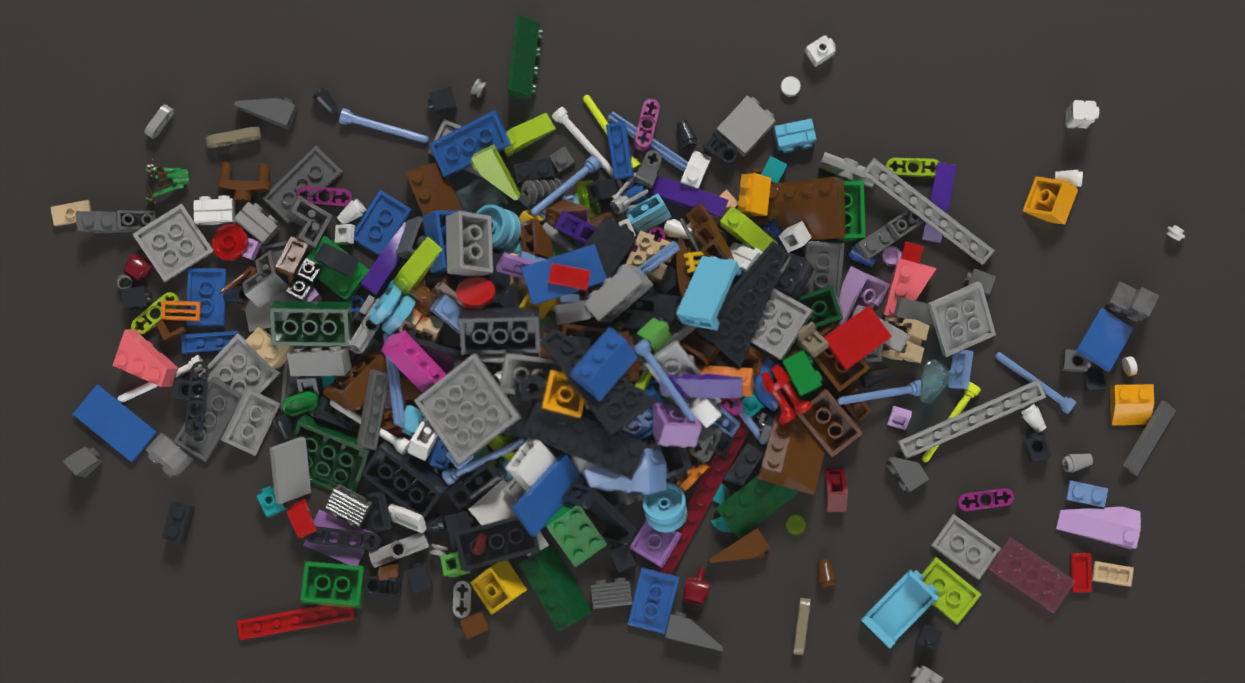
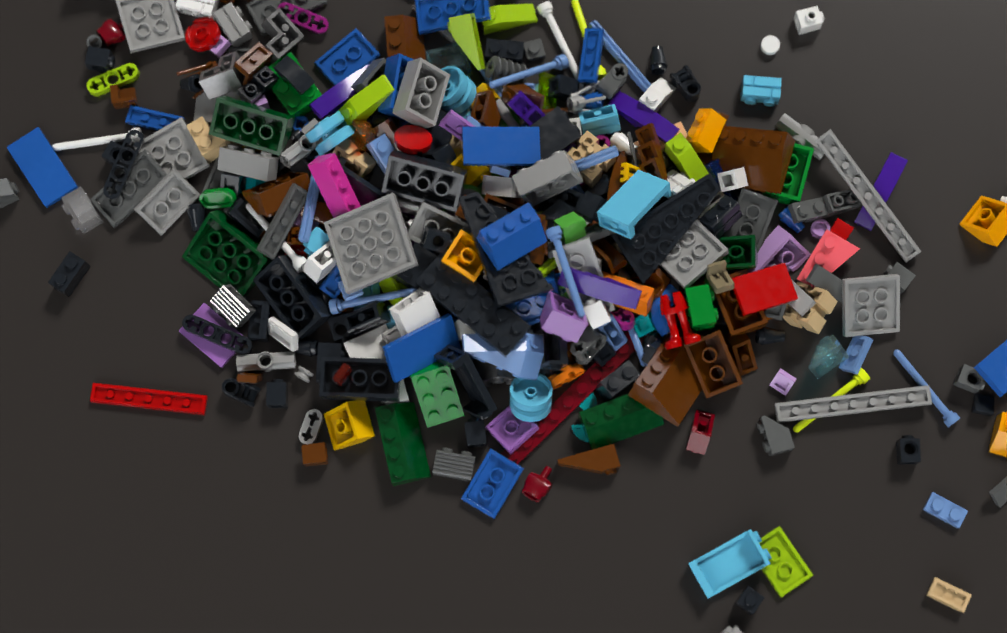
camera: 20 degrees right, 5 degrees down
coral wedge [112,329,179,387] -> none
orange tile [161,301,201,322] -> none
blue tile [186,268,227,326] -> none
teal brick [257,486,287,517] -> none
light grey tile [270,437,311,504] -> none
red slope [287,499,317,539] -> none
green brick [301,562,366,608] -> none
white tile [335,224,355,245] -> none
white cone [337,199,366,225] -> none
bright green brick [440,552,471,578] -> none
red tile [548,263,590,291] -> none
magenta beam [633,99,660,151] -> none
dark grey slope [665,611,723,651] -> none
light grey brick [716,96,776,157] -> none
teal panel [761,156,788,184] -> none
clear neon green plate [786,515,806,535] -> none
dark tan beam [793,598,810,655] -> none
reddish brown cone [818,559,837,589] -> none
medium blue piece [837,380,924,405] -> none
lime beam [886,158,939,178] -> none
light grey tile [931,514,1001,580] -> none
magenta beam [957,488,1014,511] -> none
clear pink plate [988,537,1076,613] -> none
white cone [1021,403,1046,433] -> none
lavender wedge [1056,507,1141,549] -> none
light grey cone [1062,453,1093,473] -> none
red tile [1070,553,1092,592] -> none

